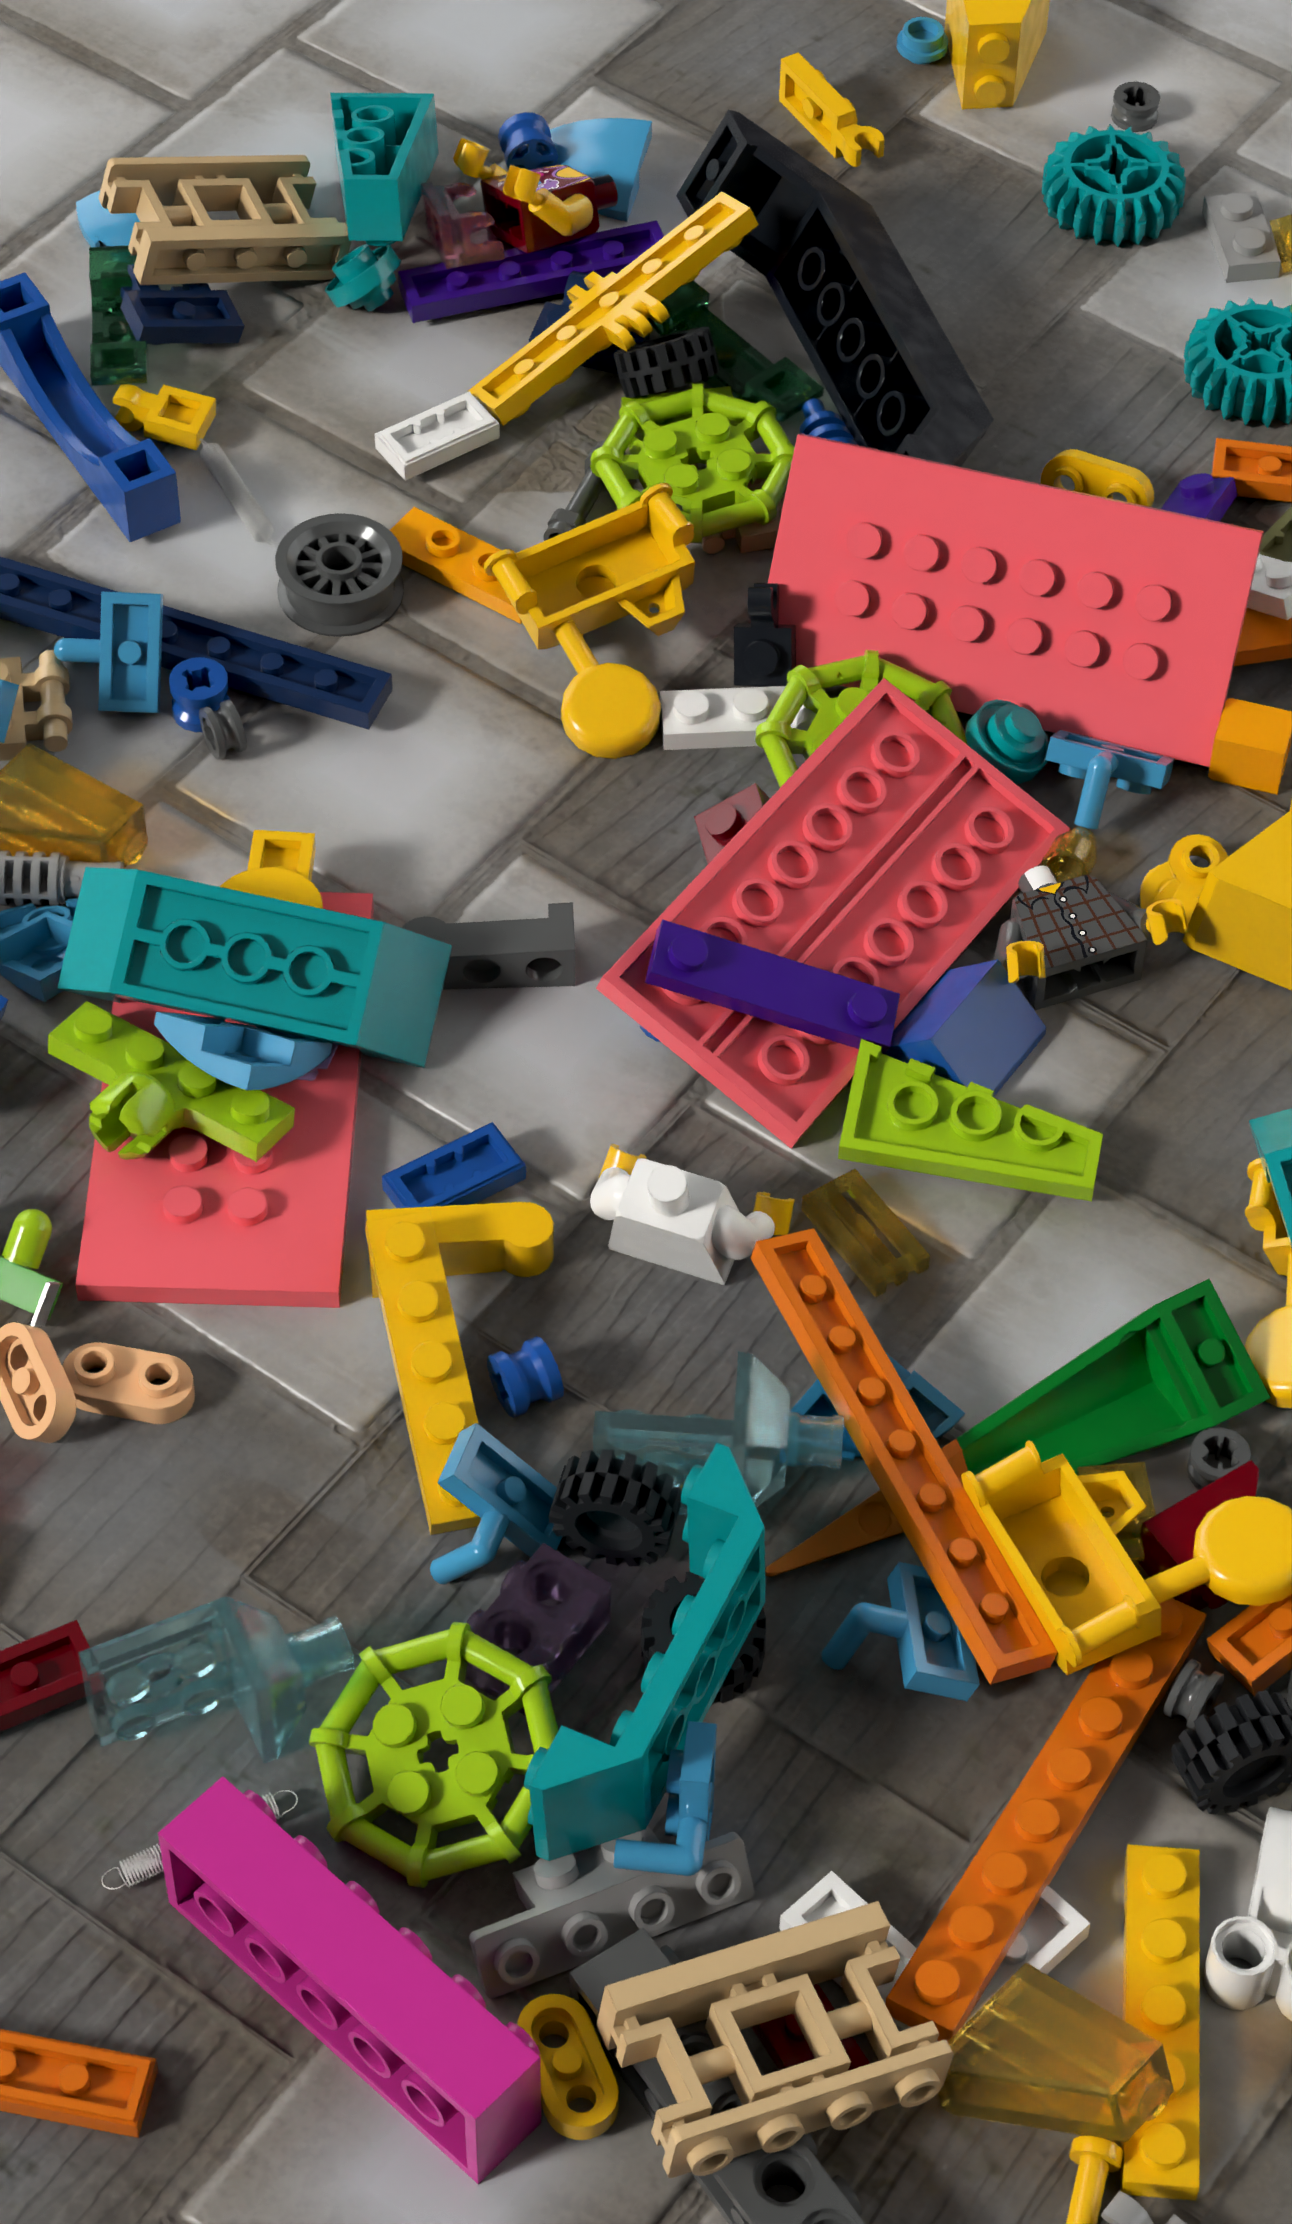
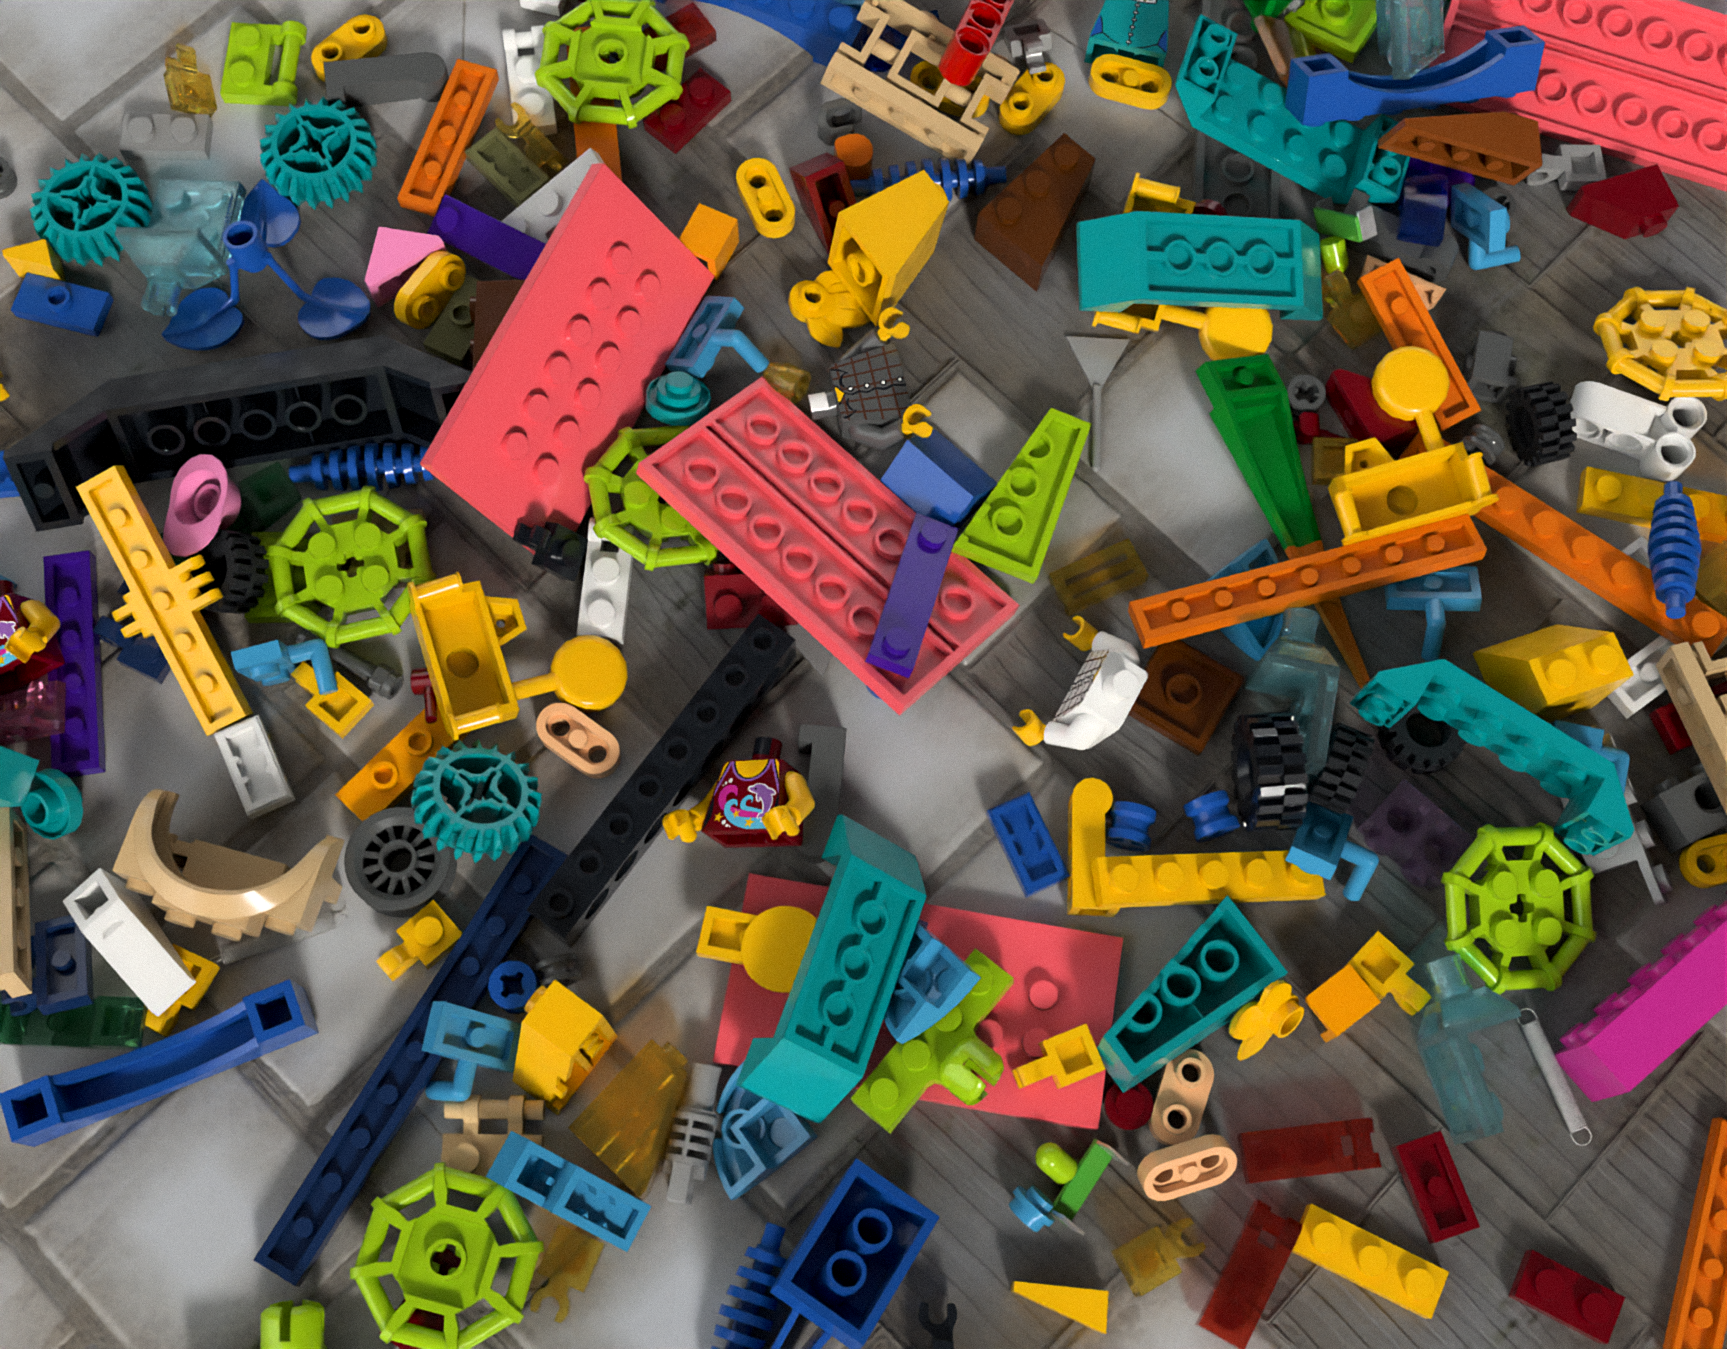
camera: 85 degrees left, 20 degrees up
none -> yellow slope [2,239,66,282]
none -> blue plate [11,272,114,337]
none -> white slope [63,868,196,1017]
none -> tan piece [112,789,345,941]
none -> clear light blue plate [115,179,247,317]
none -> blue plant [161,179,372,351]
none -> bright pink piece [163,454,242,557]
none -> dark azure plate [231,638,338,695]
none -> yellow plate [290,661,374,739]
none -> bright pink slope [364,227,446,308]
none -> yellow plate [376,899,463,982]
none -> teal gear [411,738,542,864]
none -> yellow wedge [512,979,618,1116]
none -> black brick [526,614,796,948]
none -> light nougat plate [536,703,621,779]
none -> torso [662,737,815,848]
none -> yellow plate [1011,1023,1106,1089]
none -> light grey piece [1065,336,1130,472]
none -> teal wedge [1097,895,1288,1093]
none -> dark red plate [1104,1083,1153,1130]
none -> blue wheel [1105,801,1157,852]
none -> reddish brown tile [1128,640,1245,756]
none -> yellow plate [1228,980,1304,1061]
none -> black bush [1231,711,1309,832]
none -> clear red plate [1237,1117,1382,1185]
none -> dark red hand [1293,412,1355,449]
none -> light orange panel [1305,963,1381,1042]
none -> yellow plate [1344,931,1432,1016]
none -> yellow slope [1473,624,1634,723]
none -> blue piece [1648,481,1702,619]

